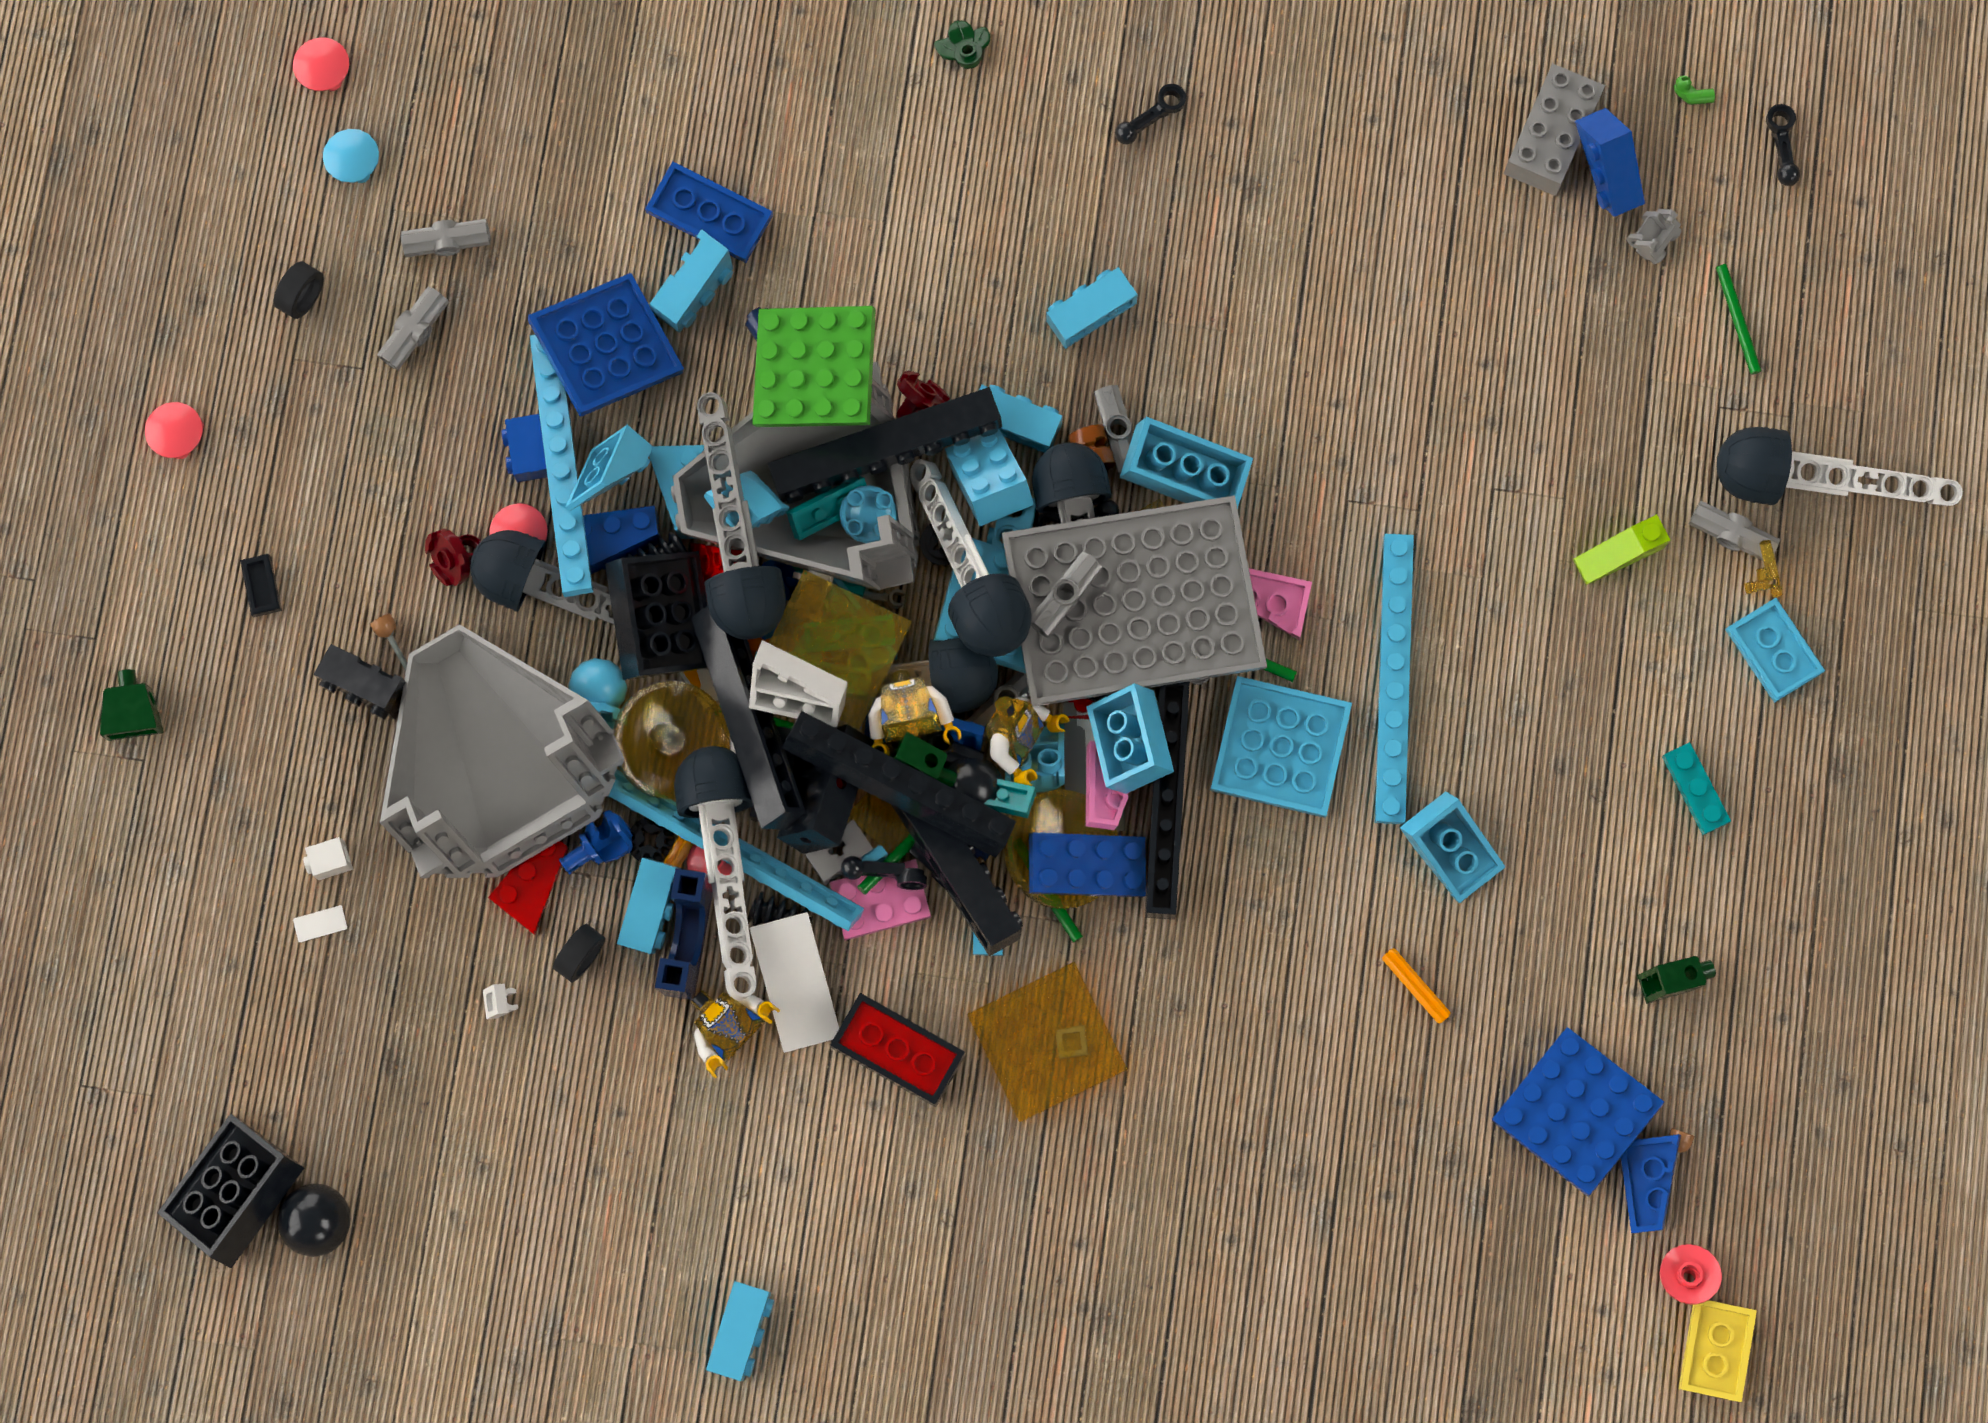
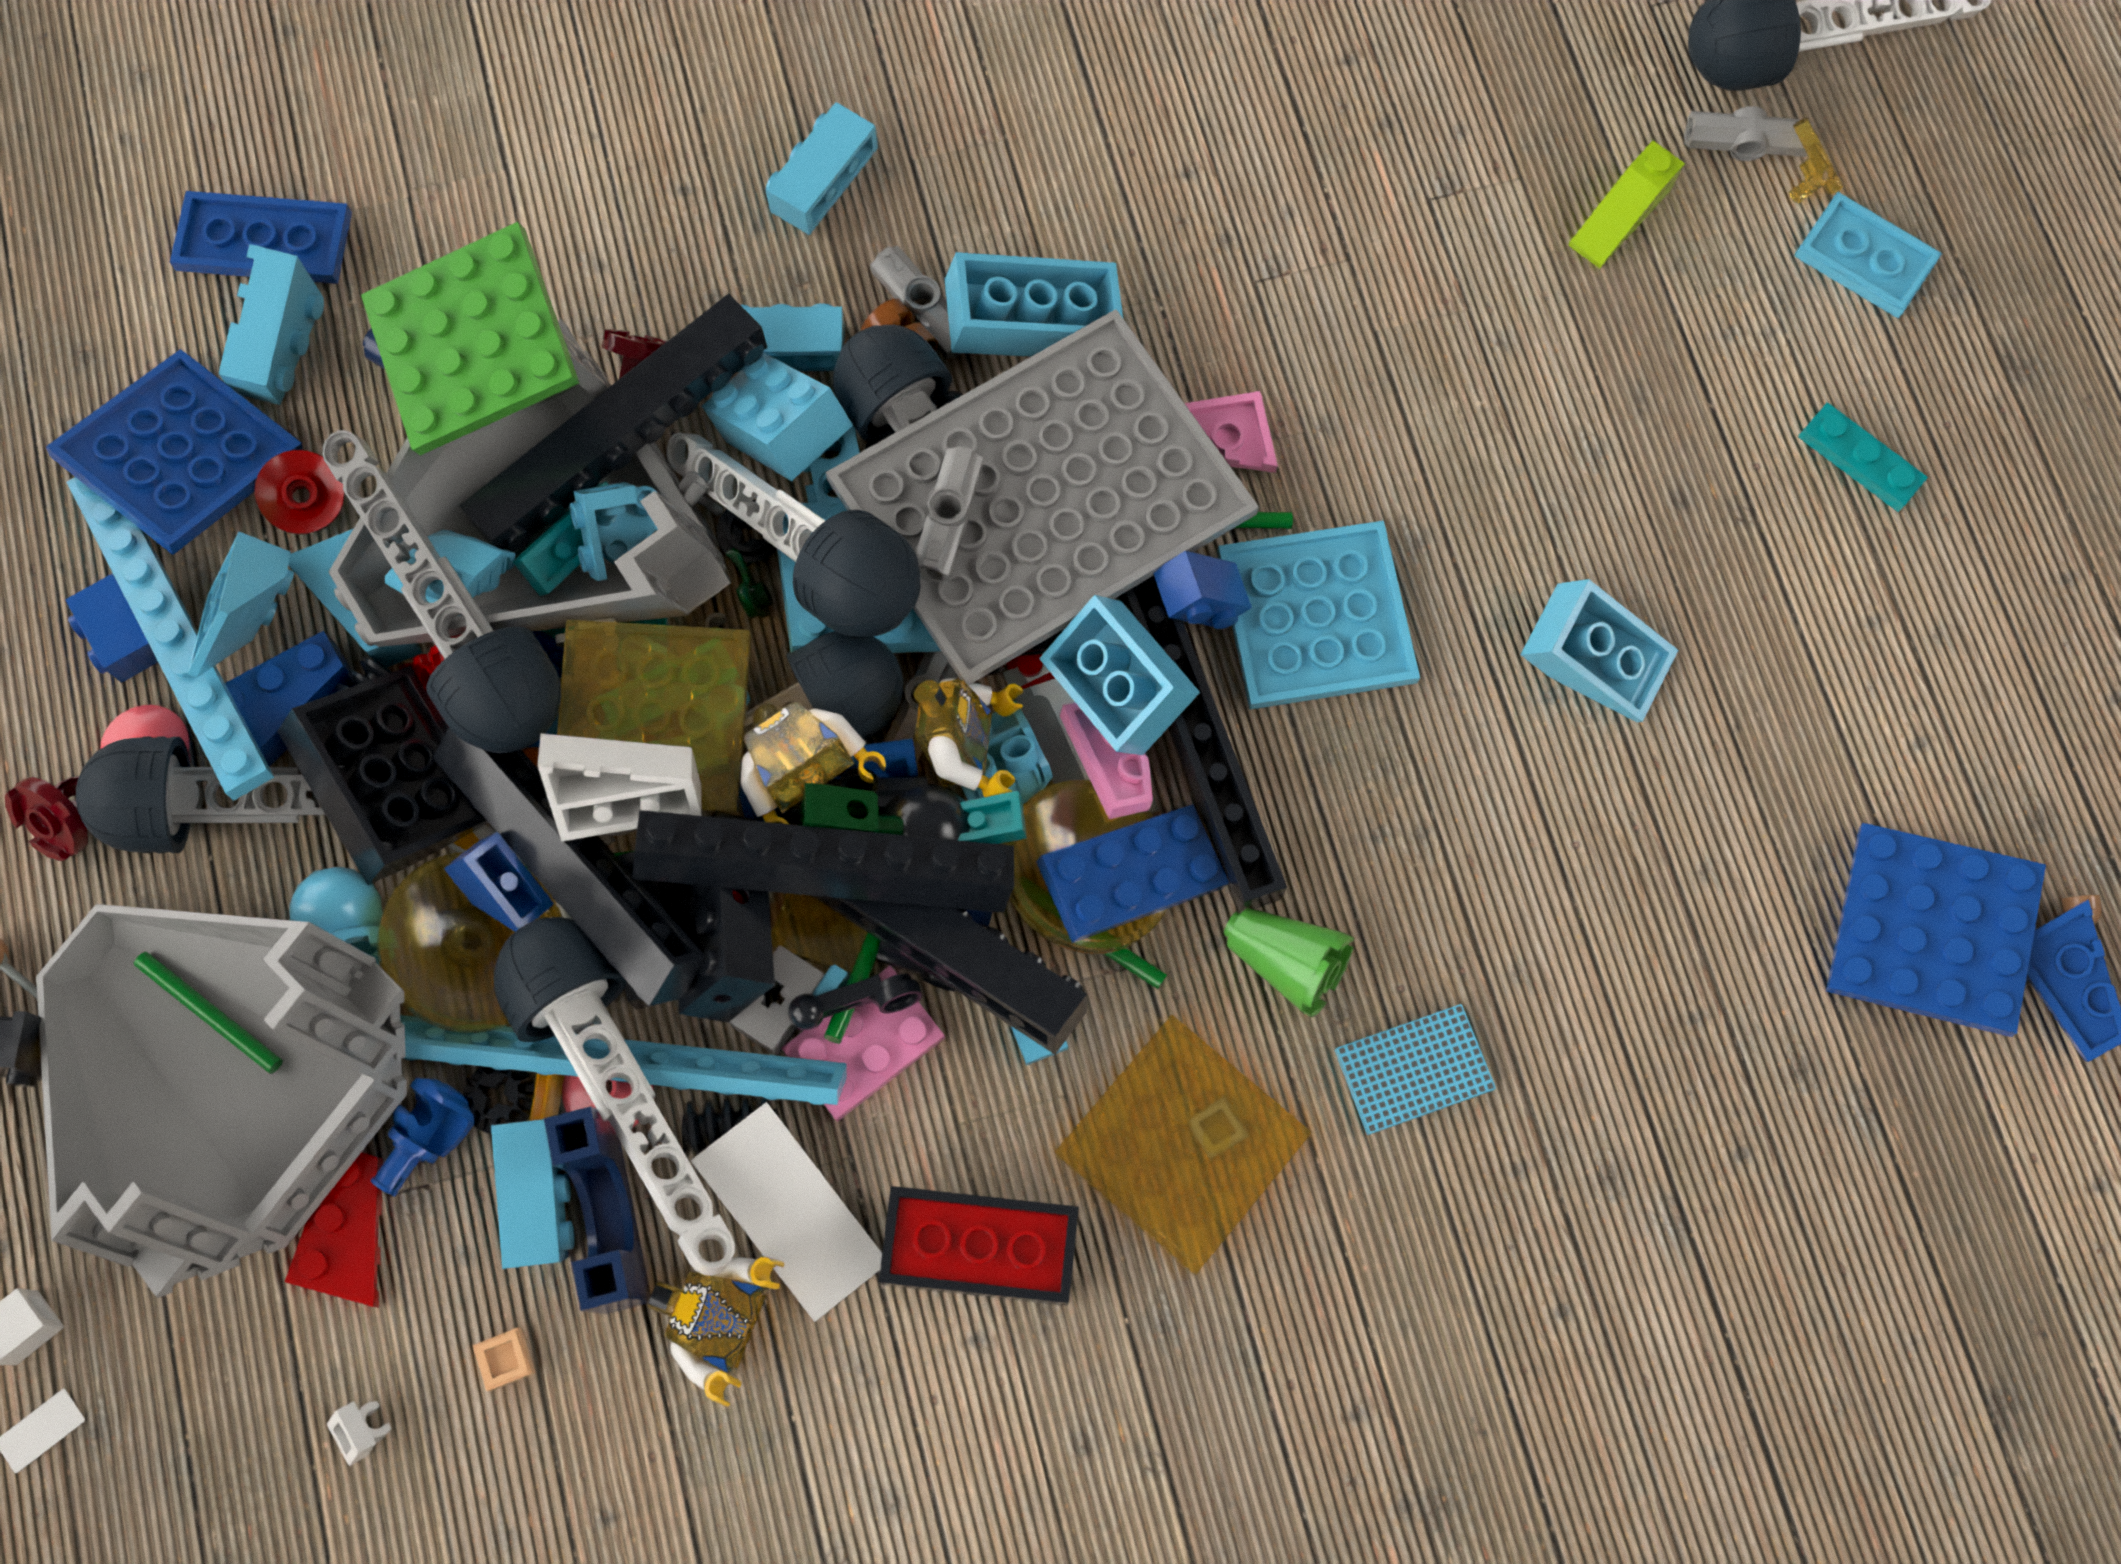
camera: 30 degrees left, 5 degrees down
black tyre [553,923,606,983] -> none
medium azure plate [1375,534,1414,824] -> none
light orange axle [1382,948,1451,1024] -> none
dark green torso [1637,956,1716,1004] -> none
none -> green bar [133,951,283,1074]
none -> red dish [255,450,345,535]
none -> blue slope [444,831,554,931]
none -> light nougat tile [472,1328,536,1391]
none -> medium azure bracket [570,482,638,581]
none -> light grey hand [678,471,723,516]
none -> dark green plate [725,548,773,619]
none -> blue brick [1153,550,1252,629]
none -> bright green cone [1224,908,1354,1017]
none -> medium azure tile [1334,1004,1496,1136]

